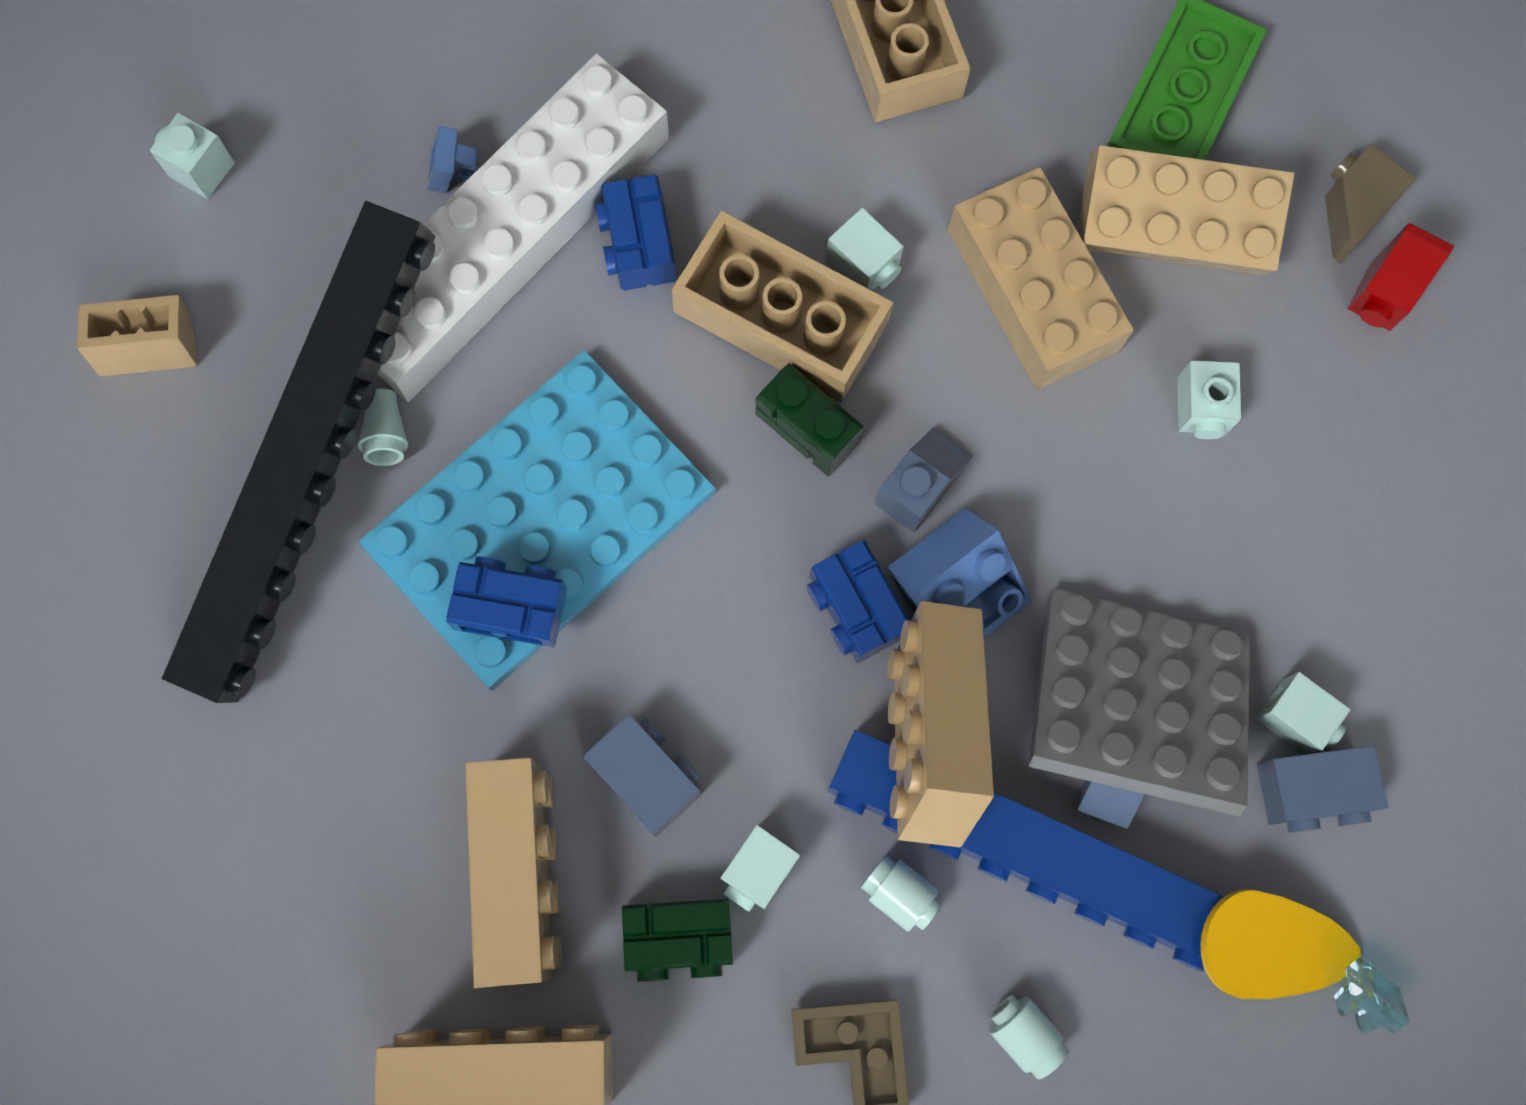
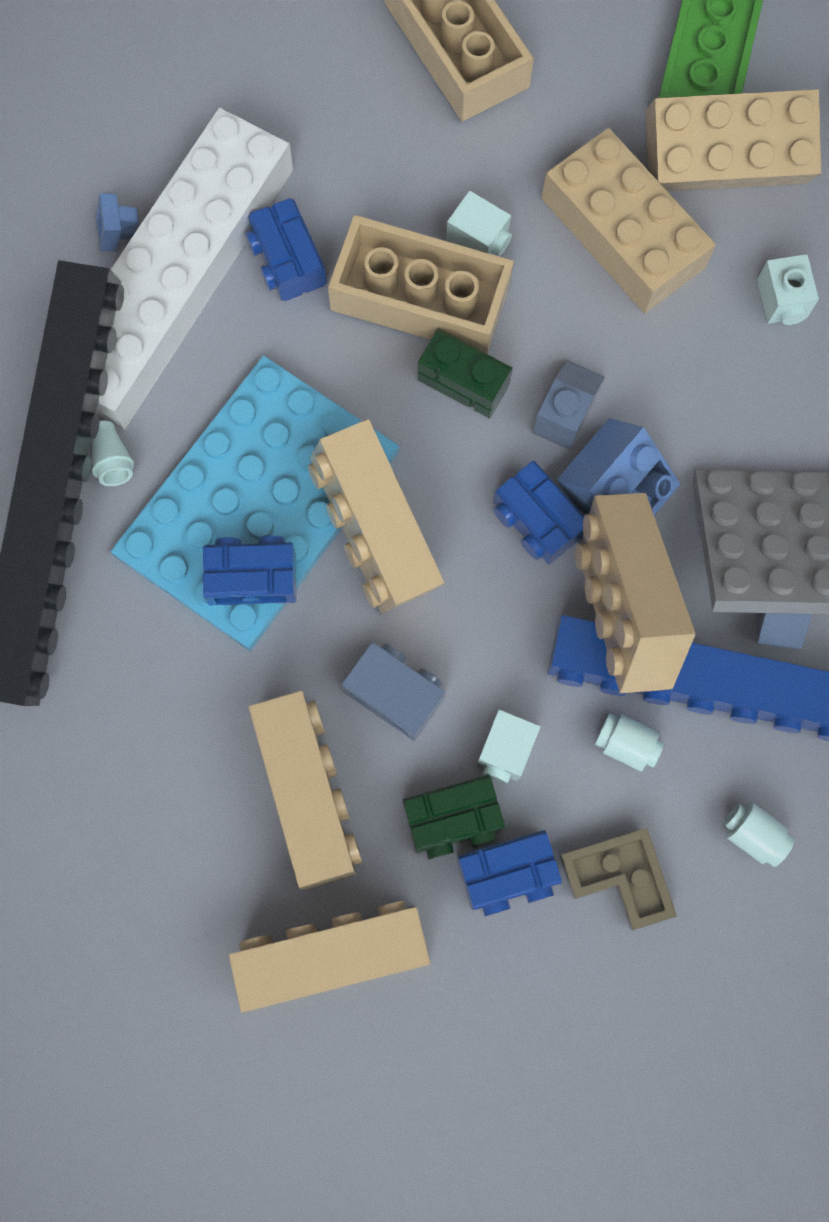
camera: 10 degrees left, 0 degrees up
none -> tan brick [308,419,444,615]
none -> blue brick [457,830,562,916]

